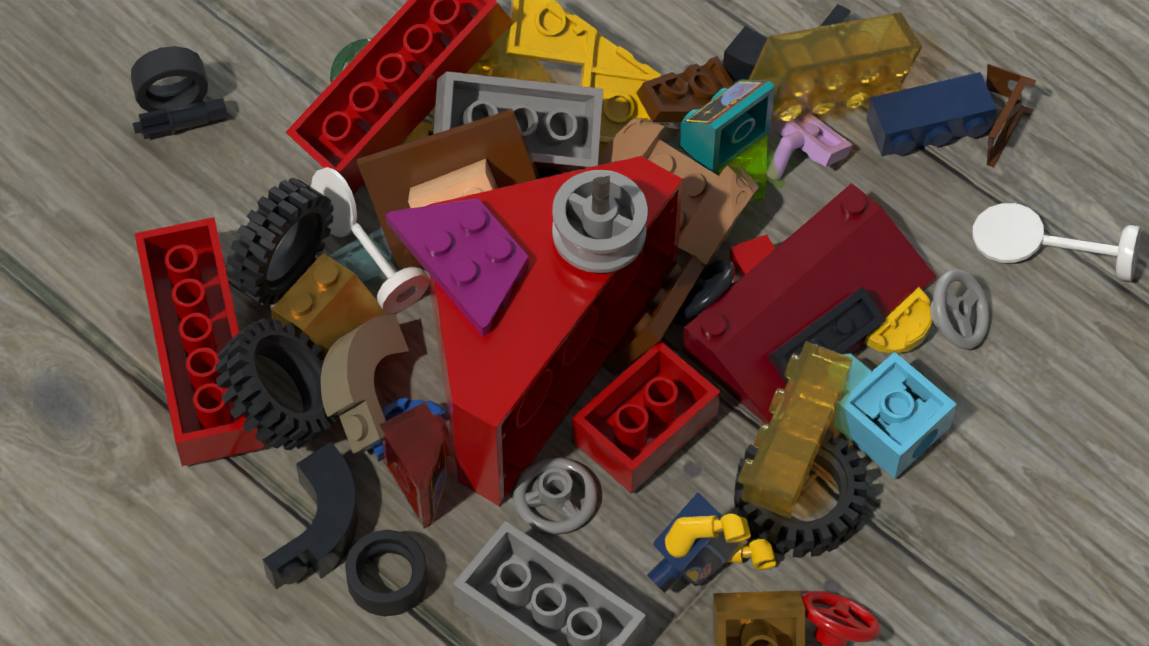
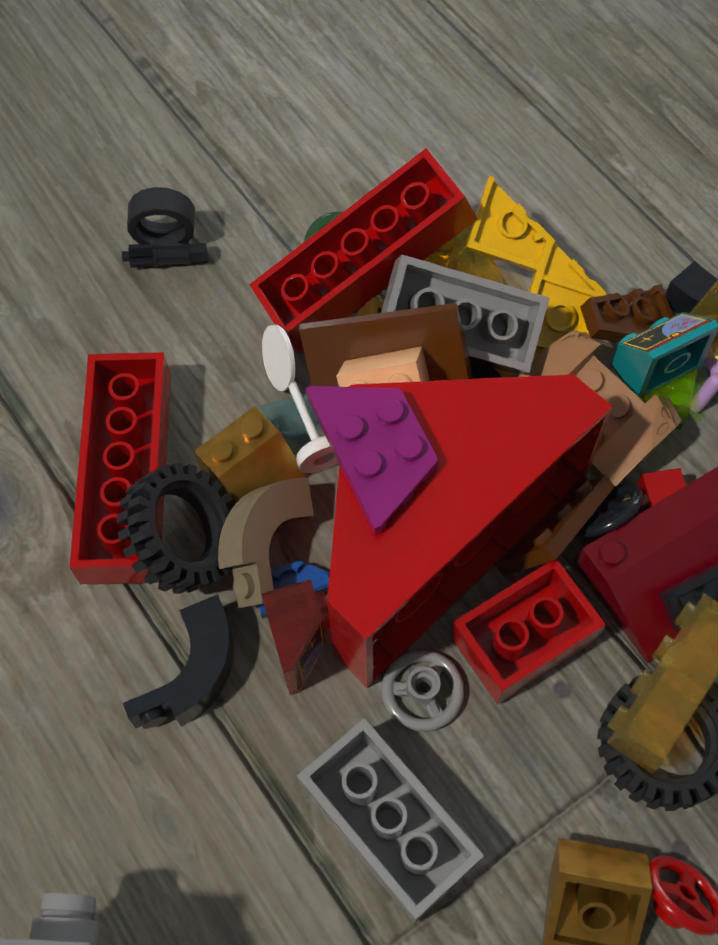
camera: 15 degrees right, 5 degrees up
black tyre [226,178,334,306] -> none
black tyre [345,529,428,617] -> none
light grey wheel [552,170,648,273] -> none
torso [647,492,776,593] -> none

